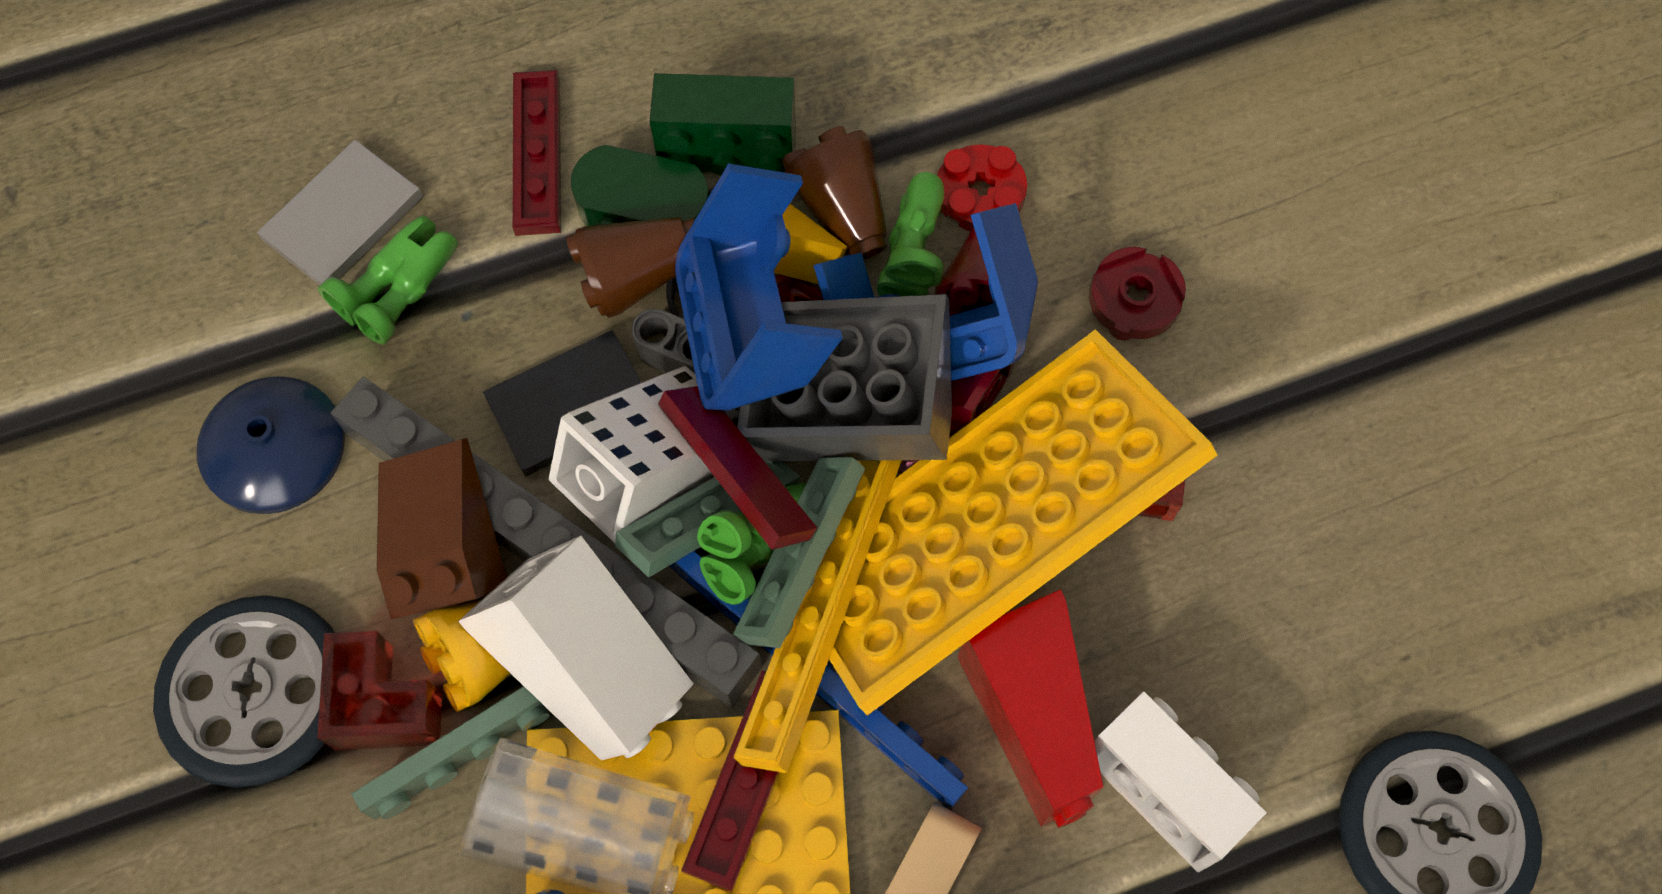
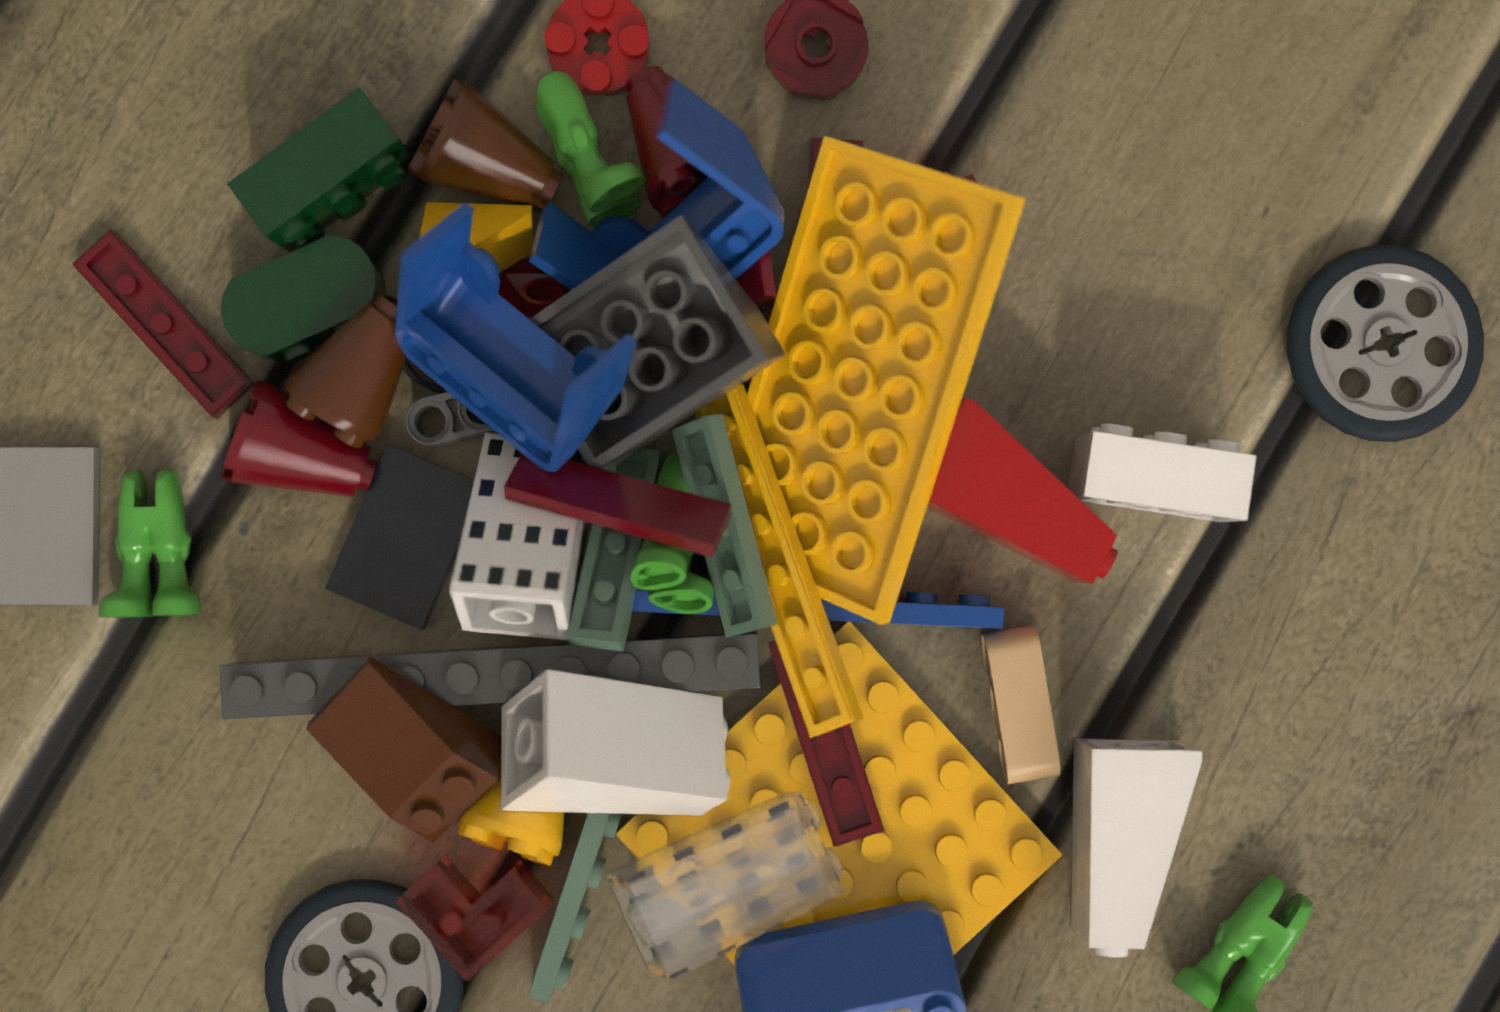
camera: 40 degrees left, 20 degrees up
dark blue dish [197,376,345,514] -> none
none -> dark red cone [221,379,378,497]

